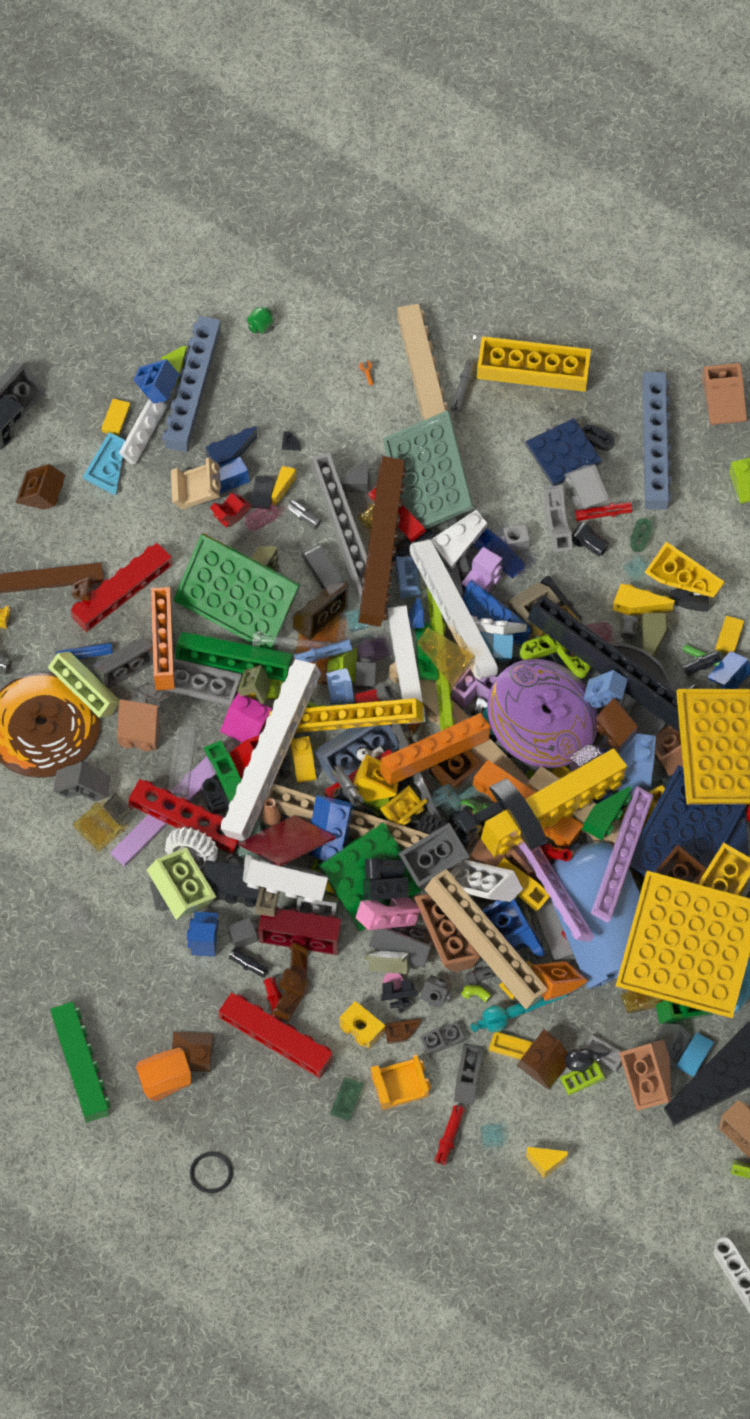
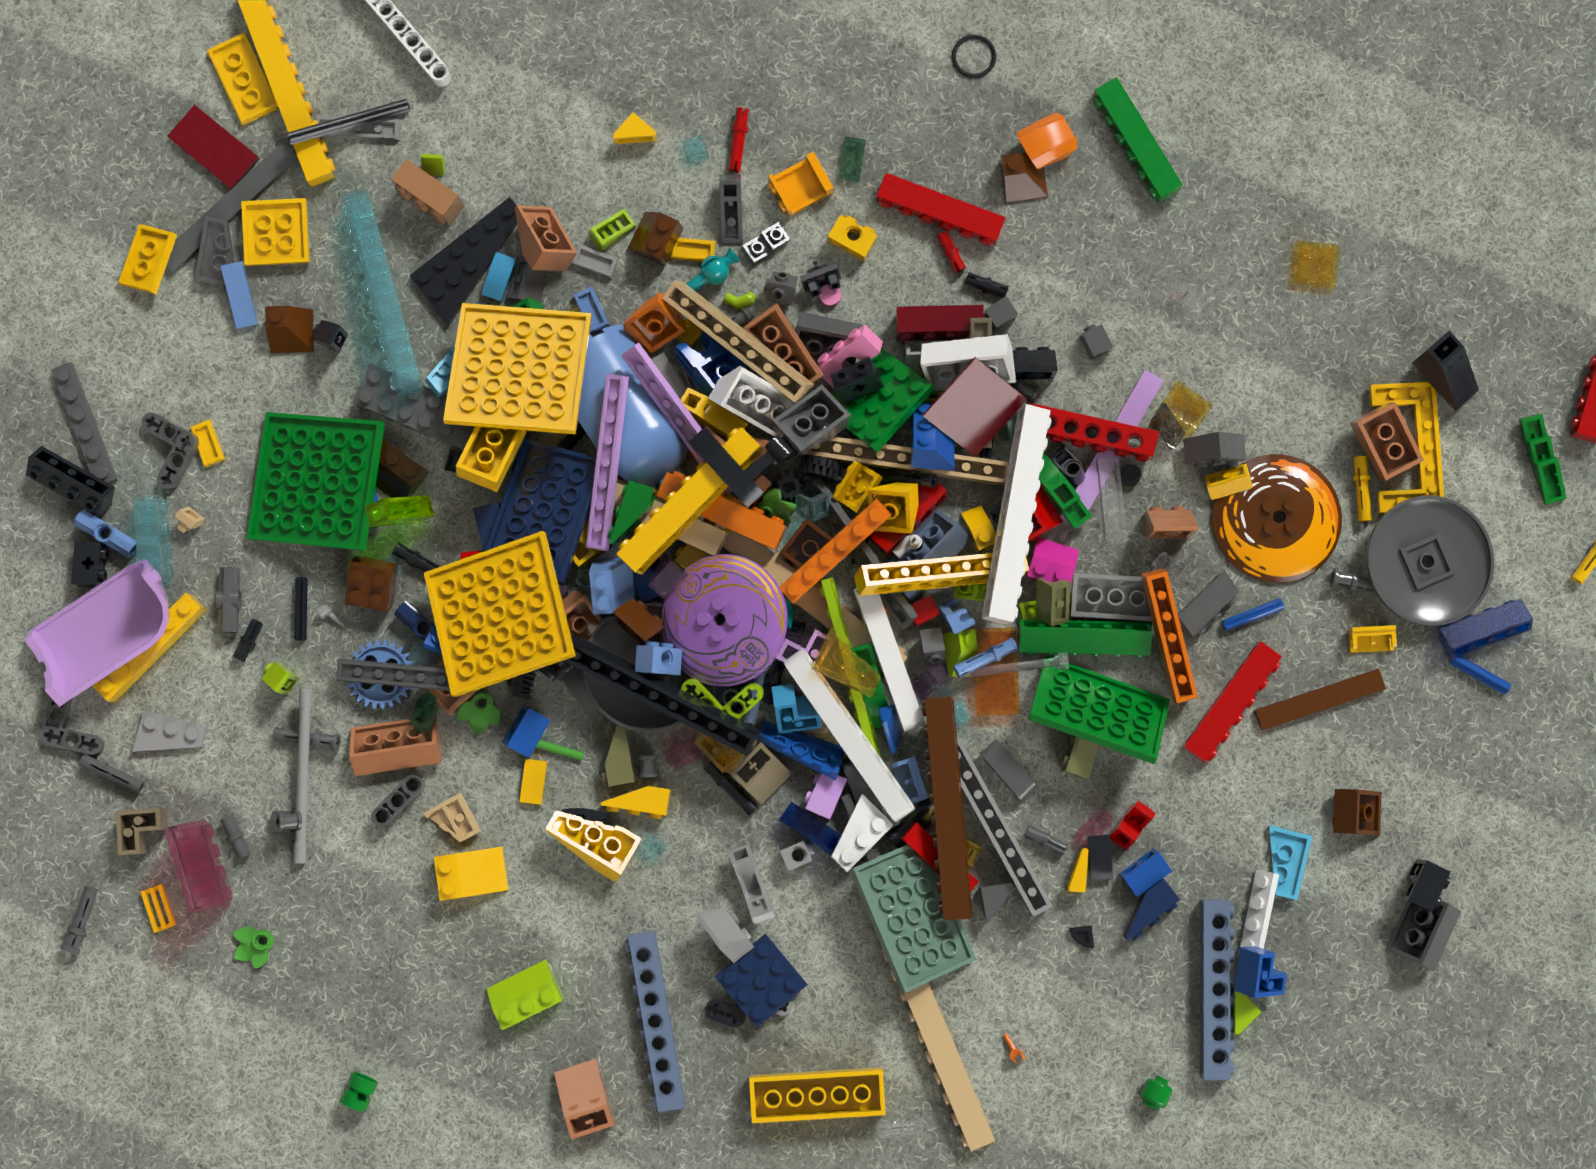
camera: 175 degrees right, 20 degrees up
yellowish green brick [48,652,119,718] -> none
reddish brown tile [71,578,92,601] -> none
yellow tile [101,399,130,437] -> none
yellowish green brick [147,847,216,920] -> none
white gear [165,827,218,871] -> none
tan panel [171,458,221,509] -> none
blue brick [187,911,219,957] -> none
nougat cone [261,798,281,826] -> none
reddish brown plate [271,943,309,1022] -> none
dark brown slope [293,582,349,640] -> none
dark grey pin [331,765,363,806] -> none
black piece [365,859,404,879] -> none
panel [365,950,409,974] -> none
reddish brown tile [384,1019,421,1044] -> none
dark grey pin [451,359,477,412] -> none
white wing [471,616,527,635] -> none
red pin [540,844,572,862] -> none
black piece [565,1048,610,1072] -> none
black piece [571,522,609,557] -> none
red pin [575,501,632,522] -> none
clear green beam [630,518,652,552] -> none
reddish brown brick [654,845,707,884] -> none
black pin [682,650,722,677] -> none
none -> medium blue tile [573,287,610,334]
none -> black tile [1119,464,1141,486]
none -> yellow slope [1204,464,1253,500]

